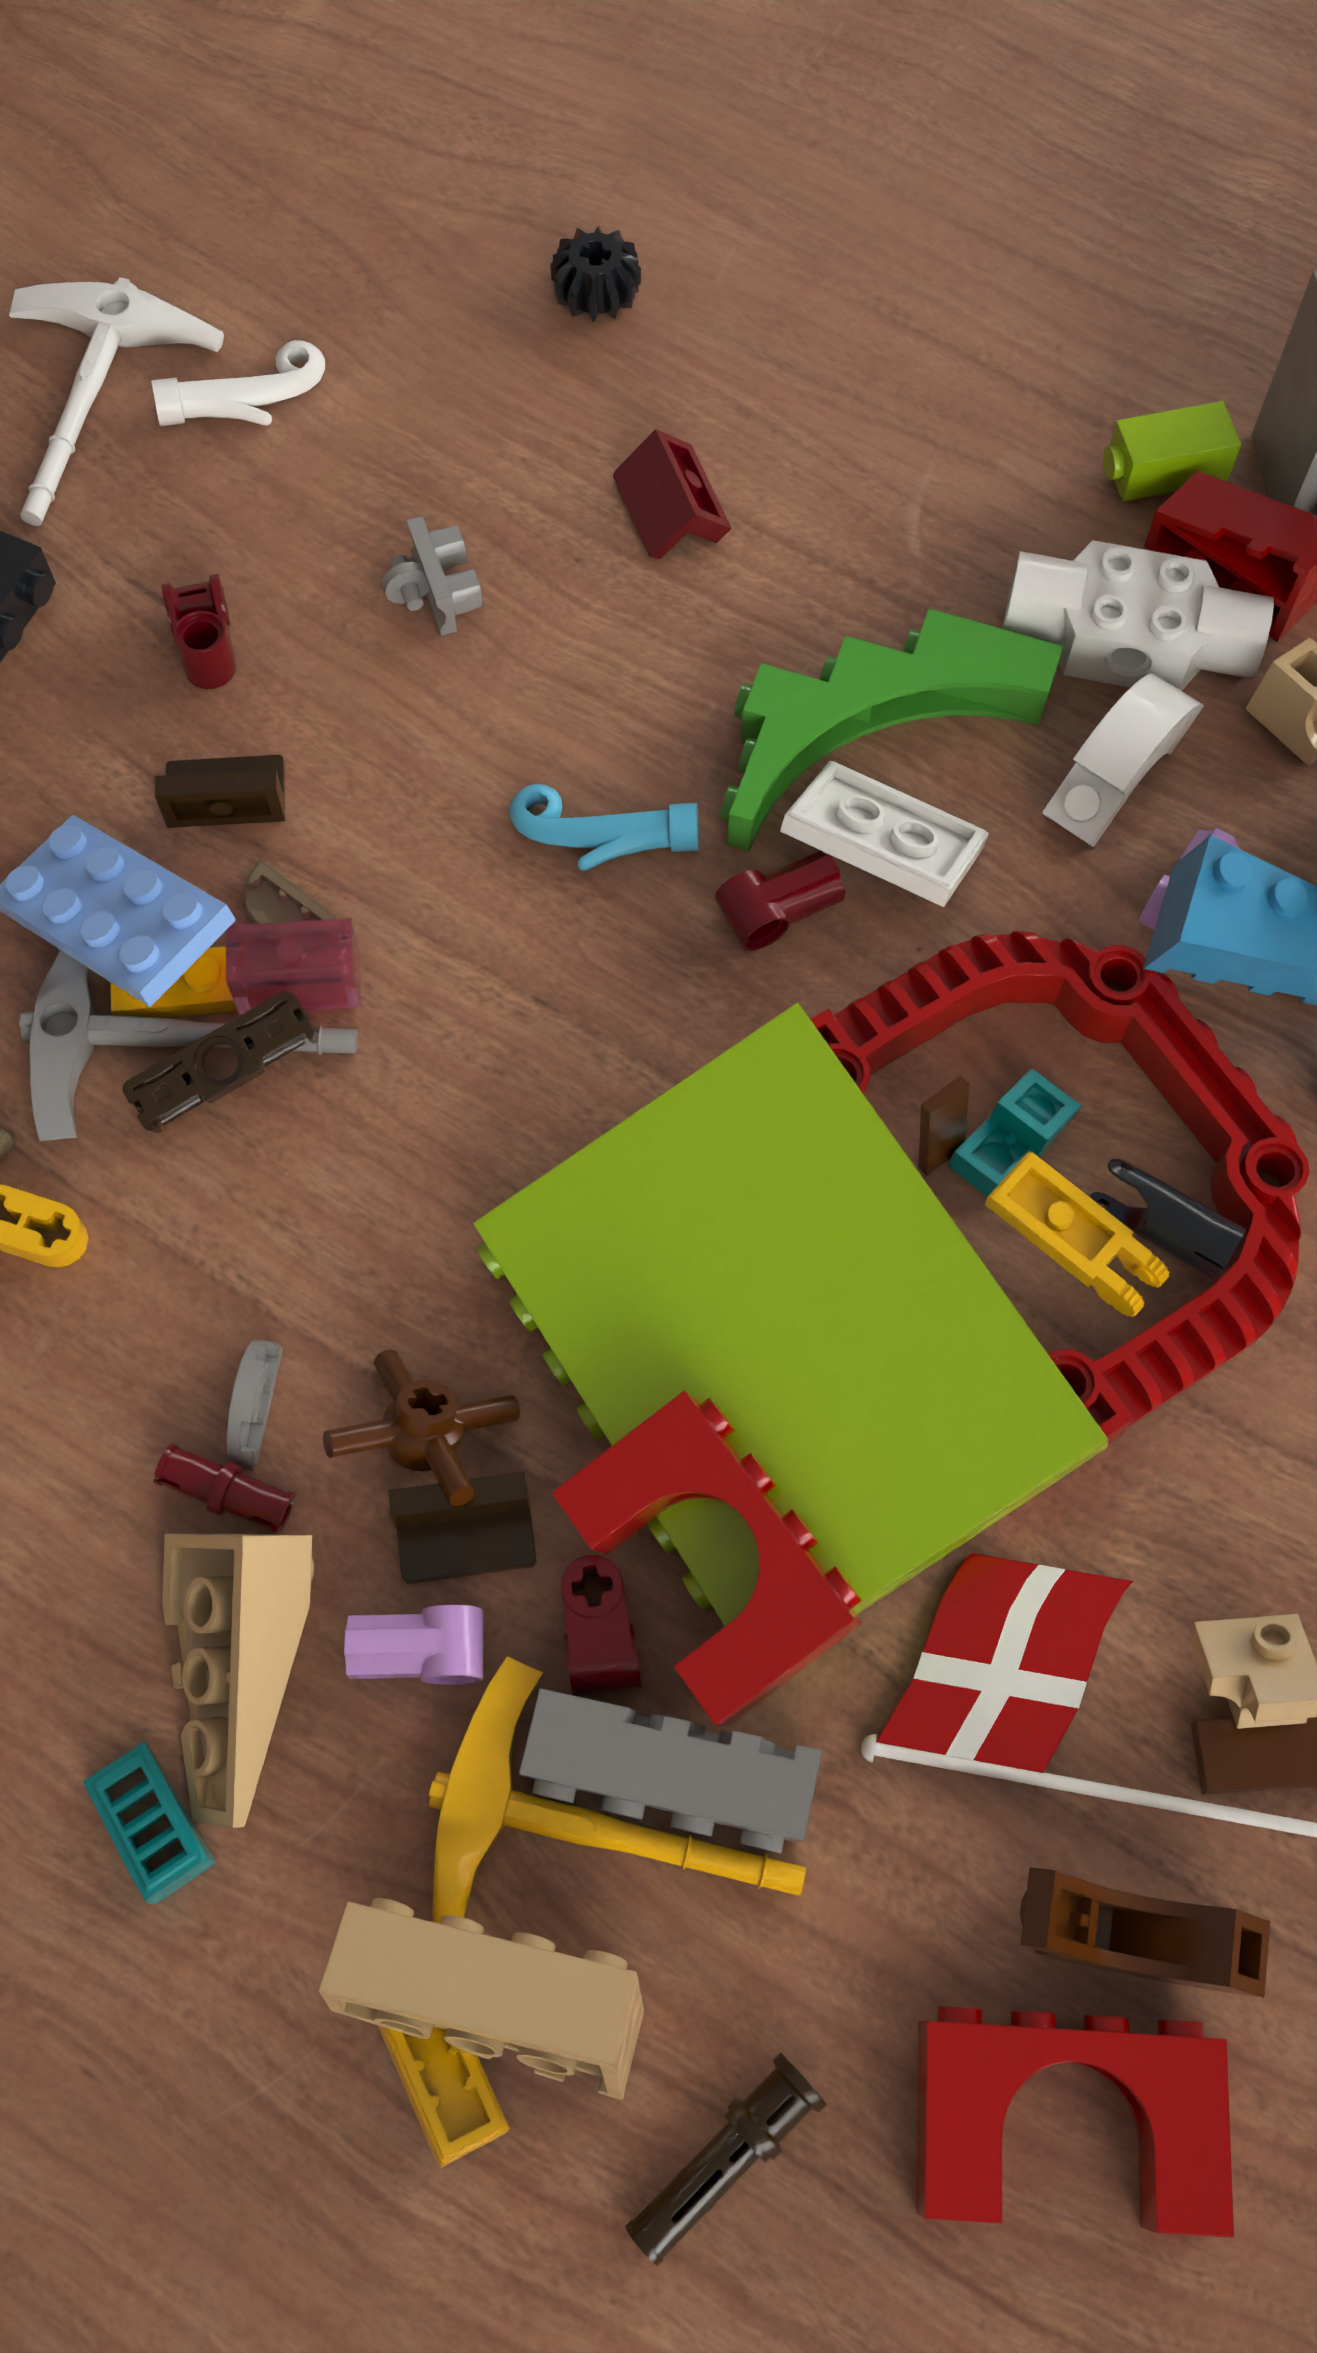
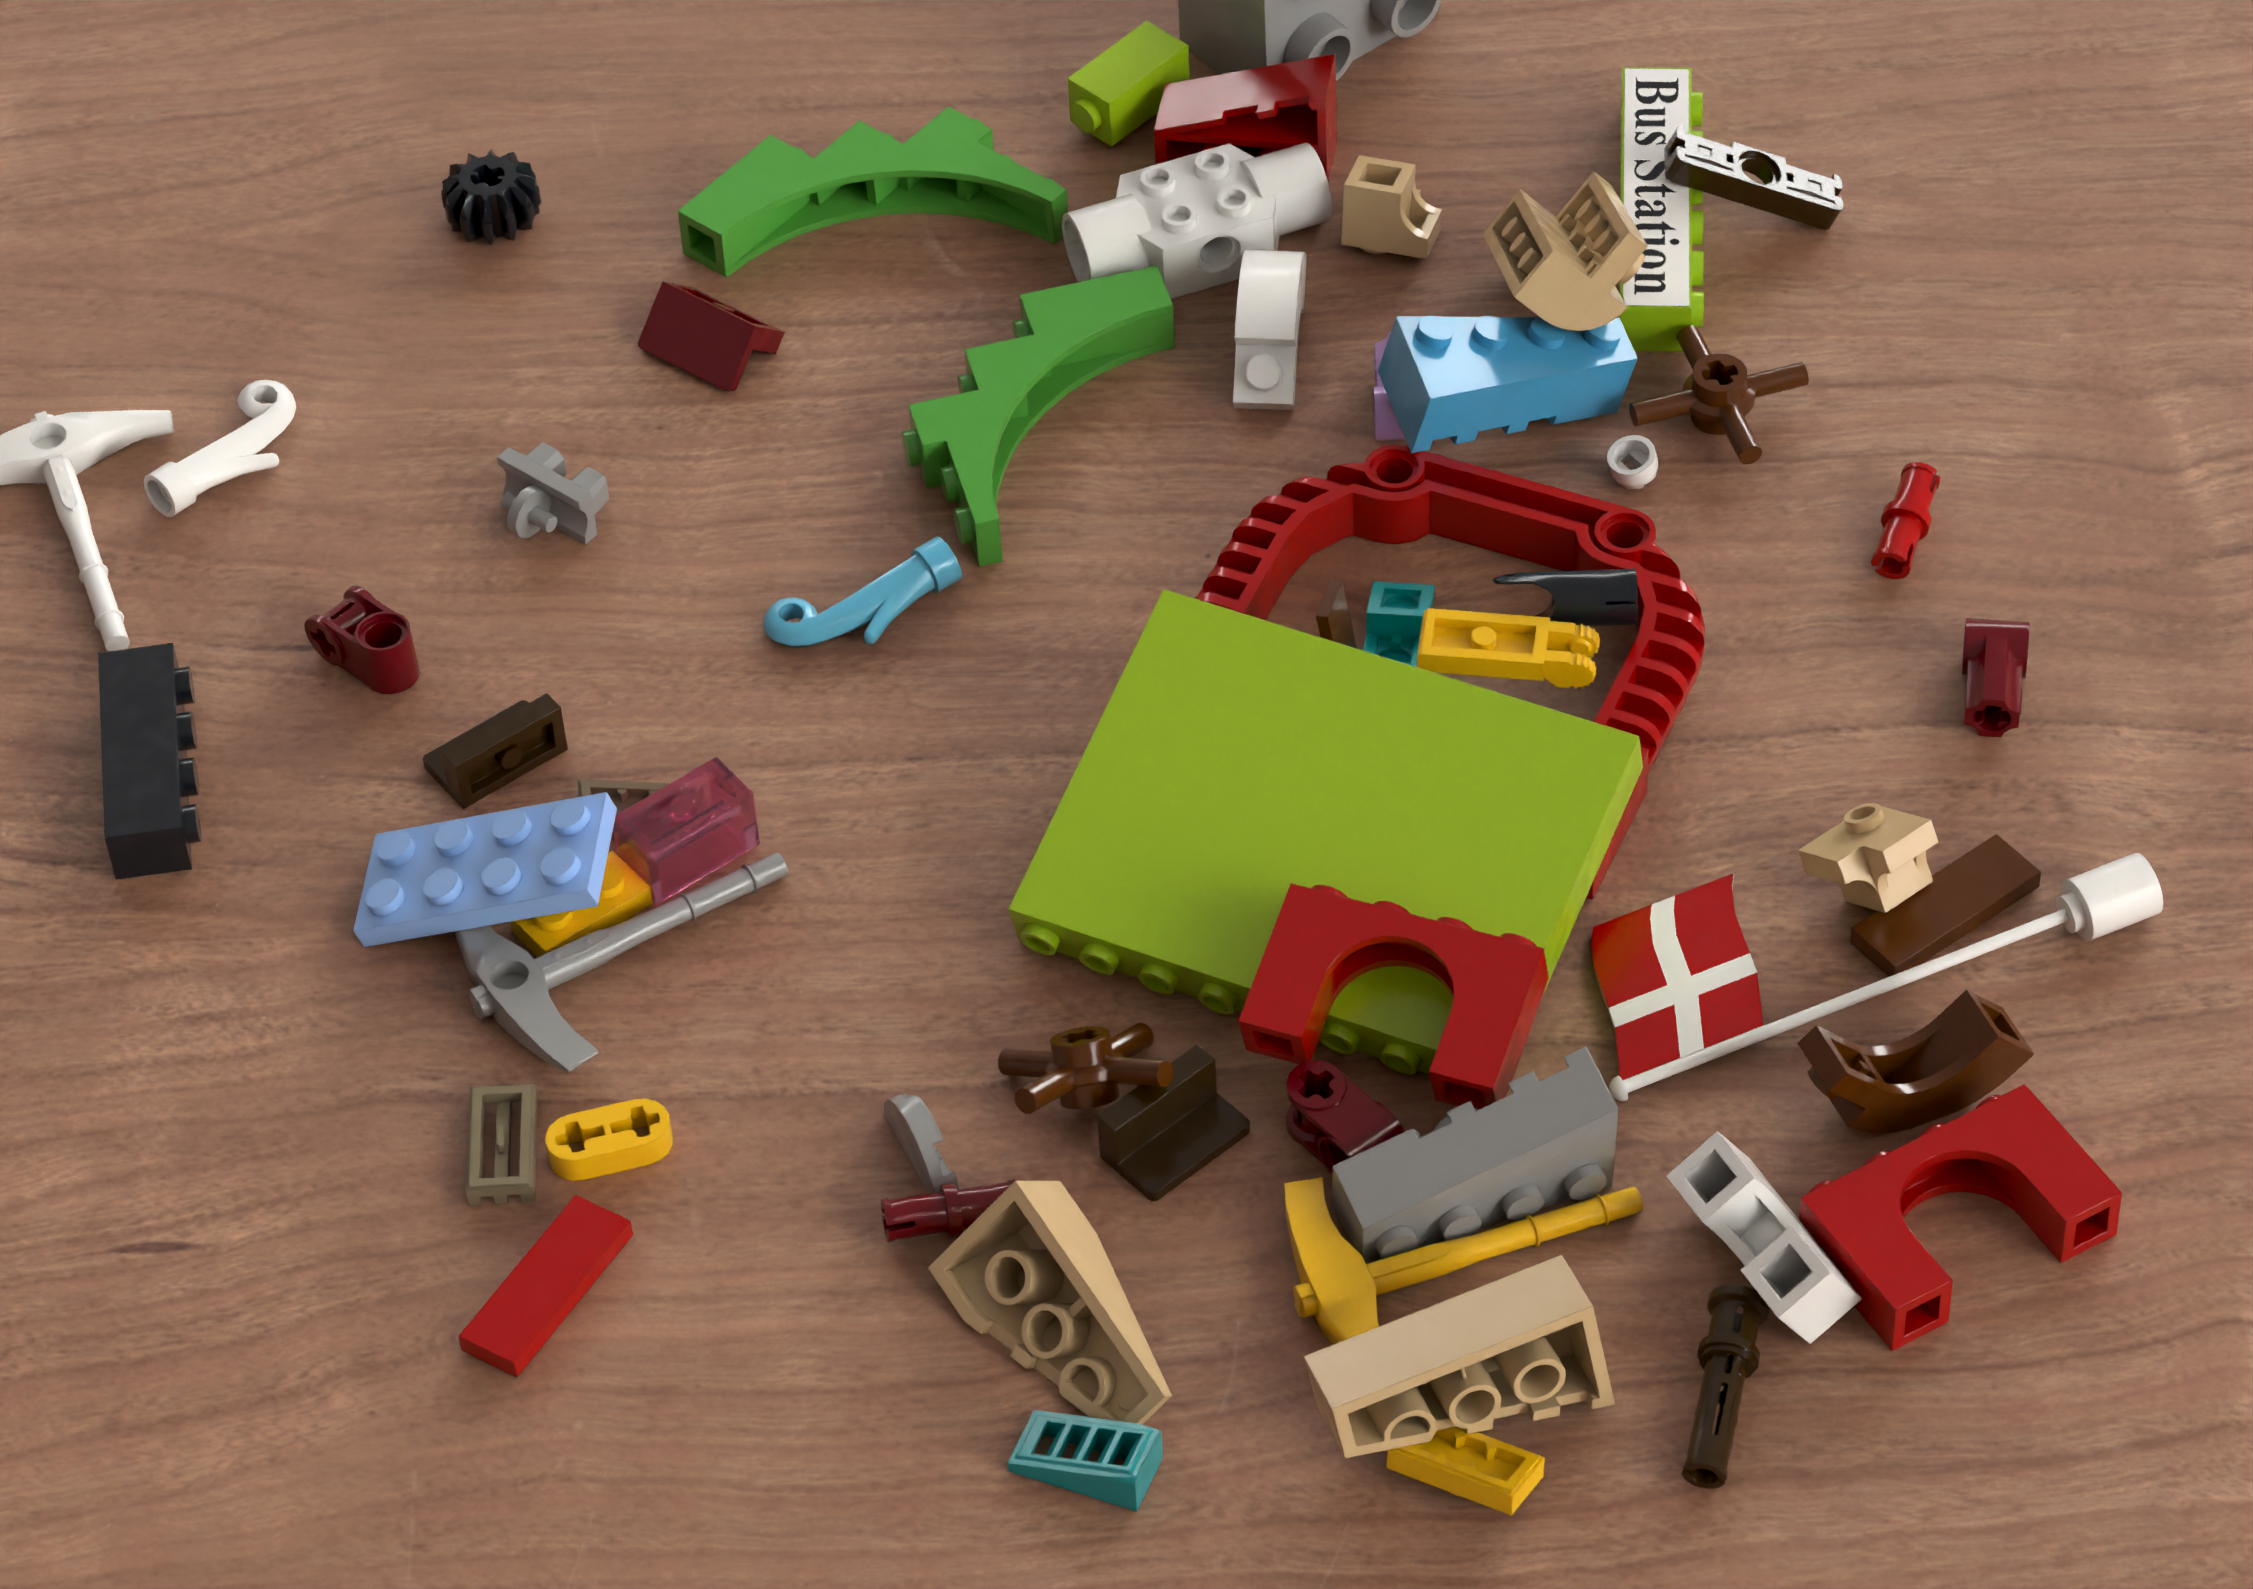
camera: 30 degrees left, 20 degrees down
dark brown piece [122,991,318,1133] -> none
lavender piece [344,1605,484,1685] -> none
dark red piece [715,850,846,951] -> none
white tile [780,761,989,907] -> none
none -> bright green arch [678,106,1068,277]
none -> white arch [1667,1131,1862,1344]

